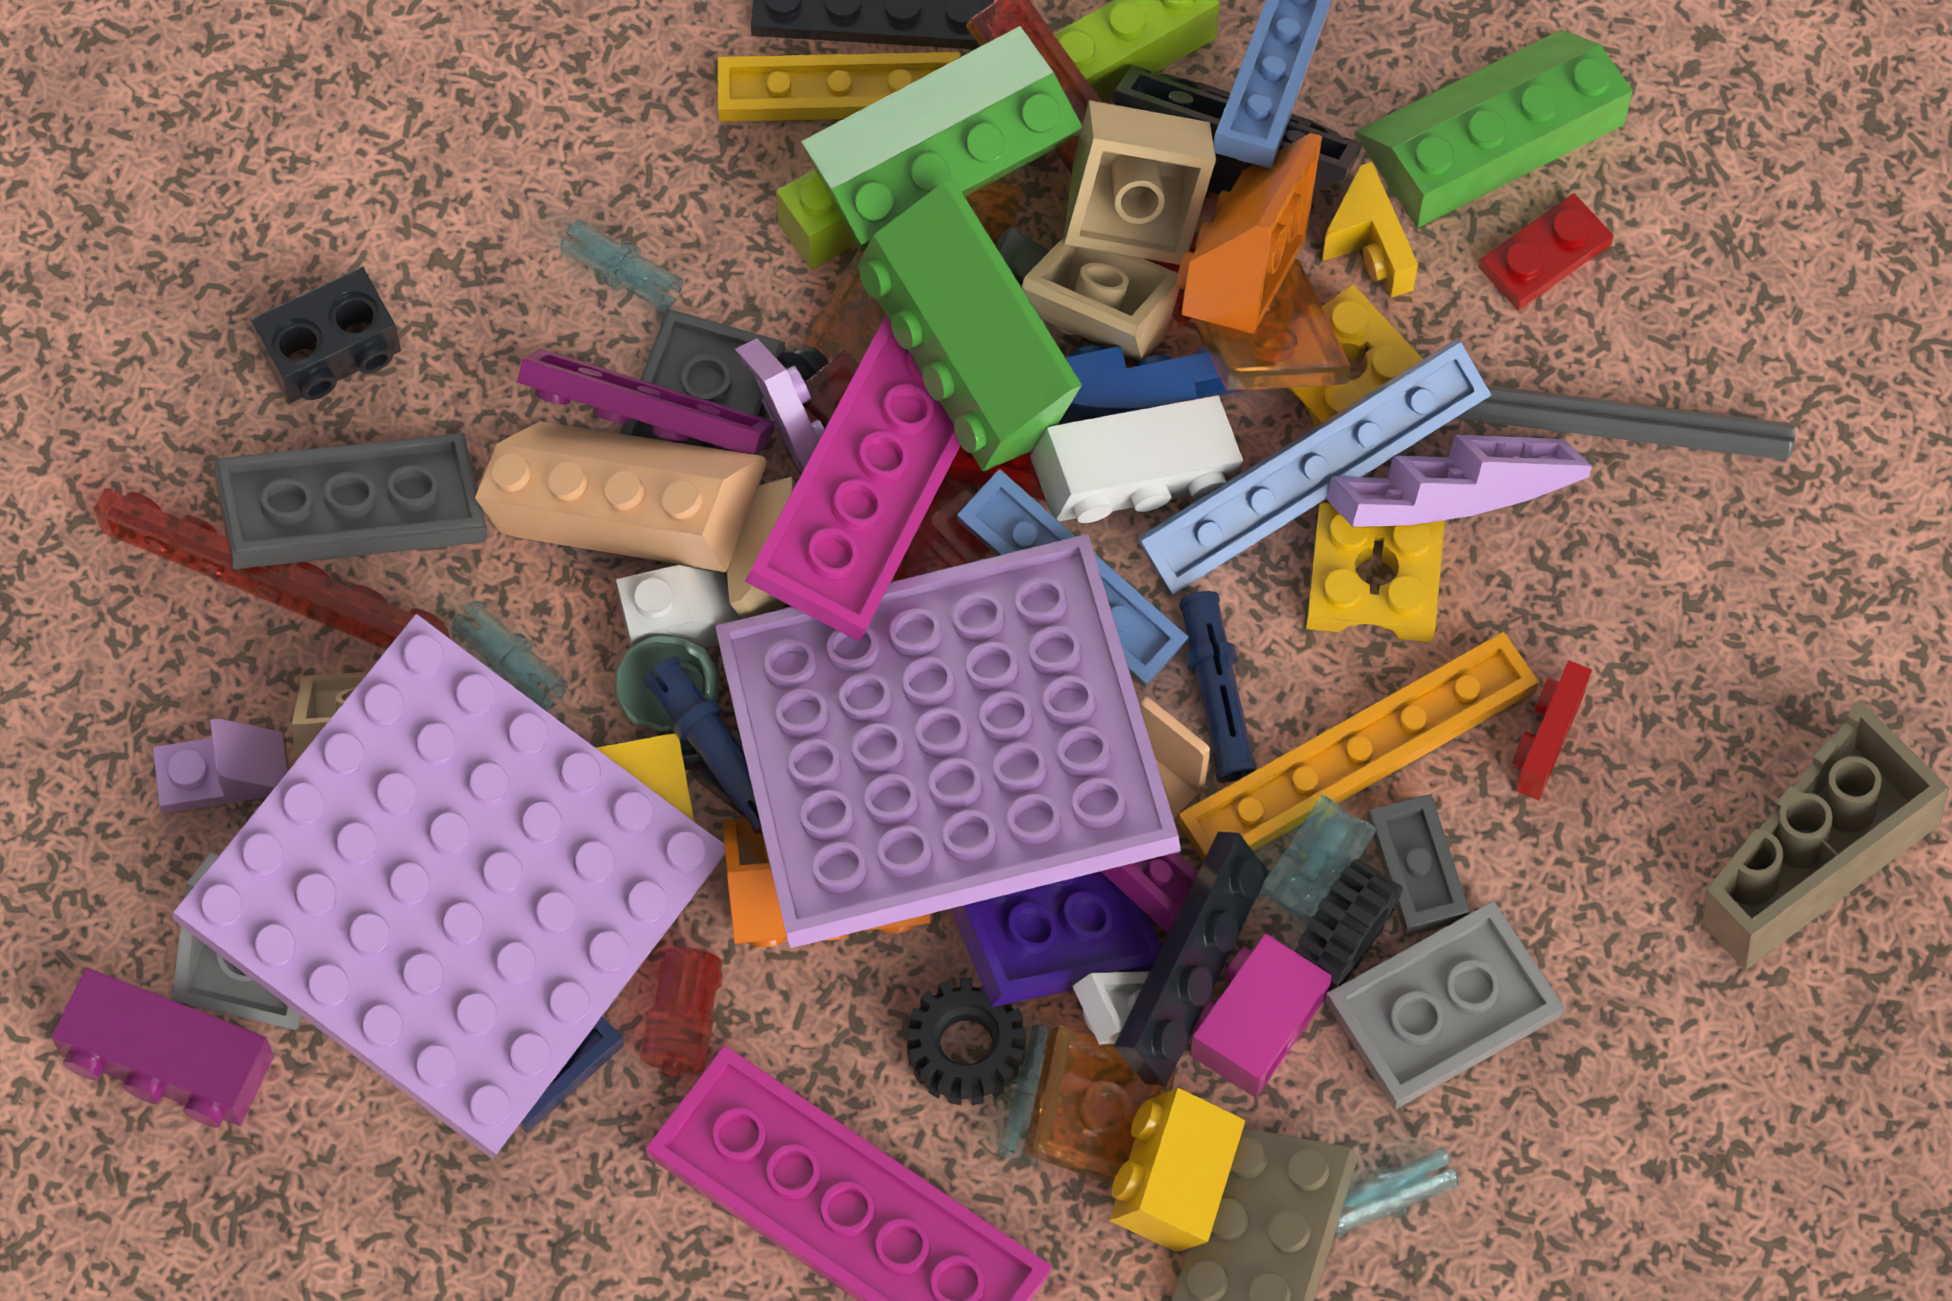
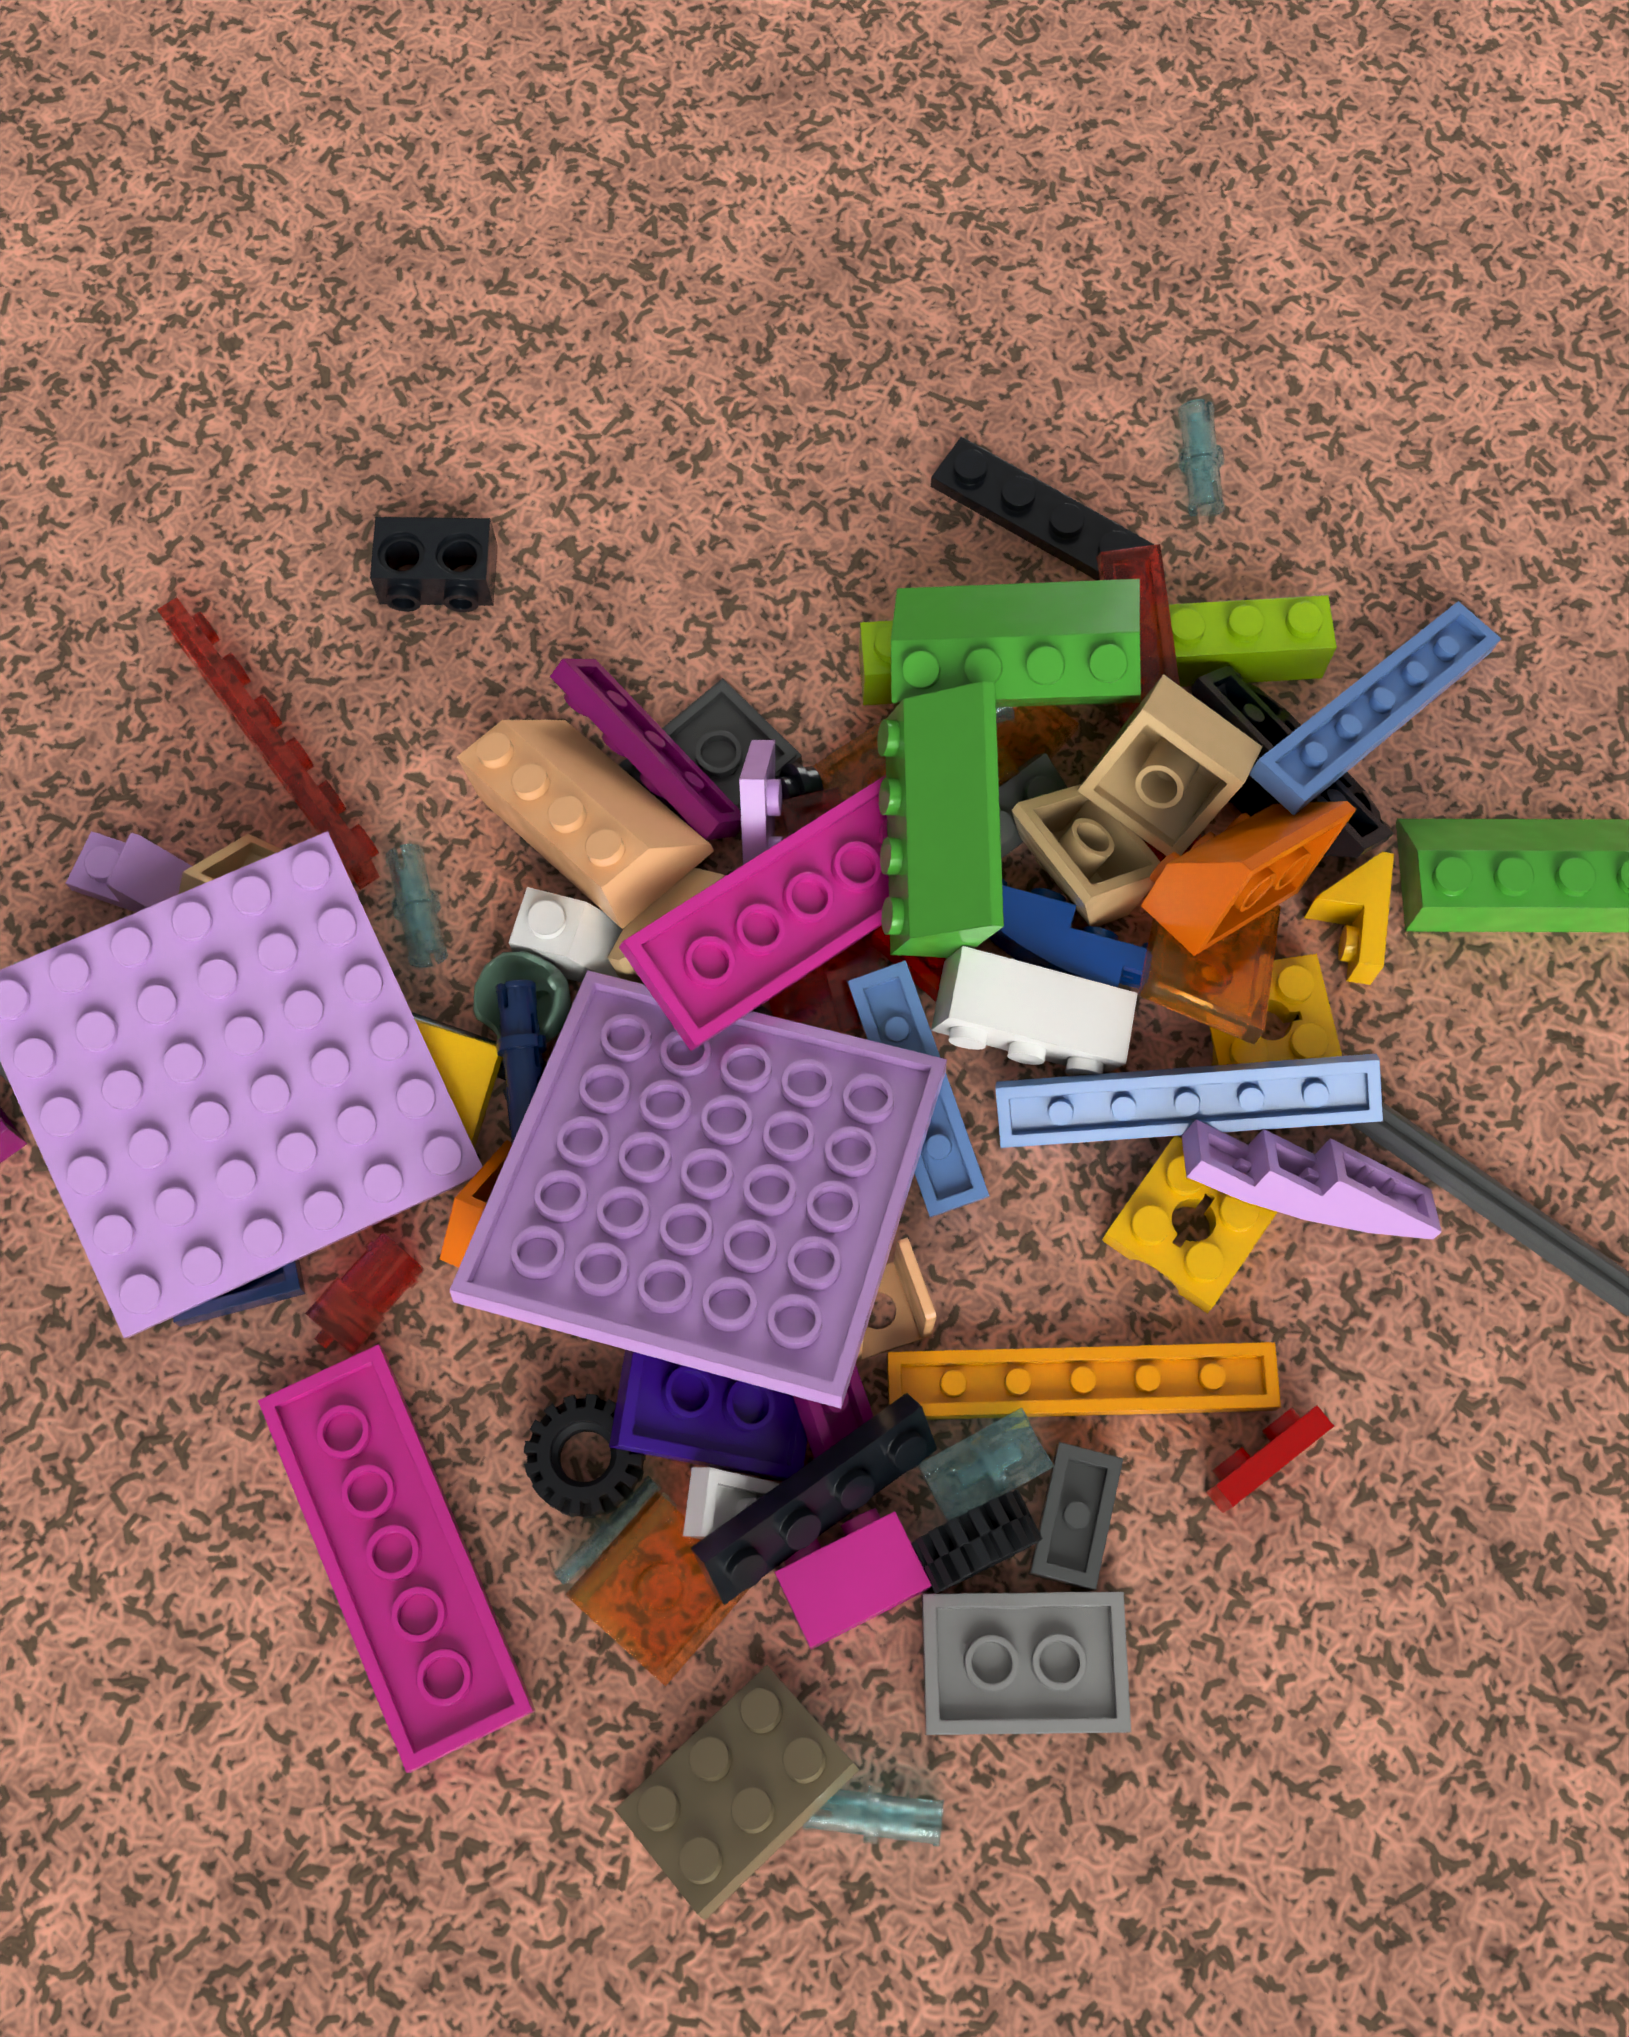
camera: 30 degrees right, 5 degrees up
dark grey tile [214,433,487,569] -> none
clear light blue pin [560,219,683,312] -> none
yellow plate [718,52,960,122] -> none
yellow brick [1109,1088,1246,1252] -> none
dark blue pin [1179,591,1257,783] -> none
red plate [1479,193,1614,310] -> none
dark tan wedge [1702,699,1949,970] -> none

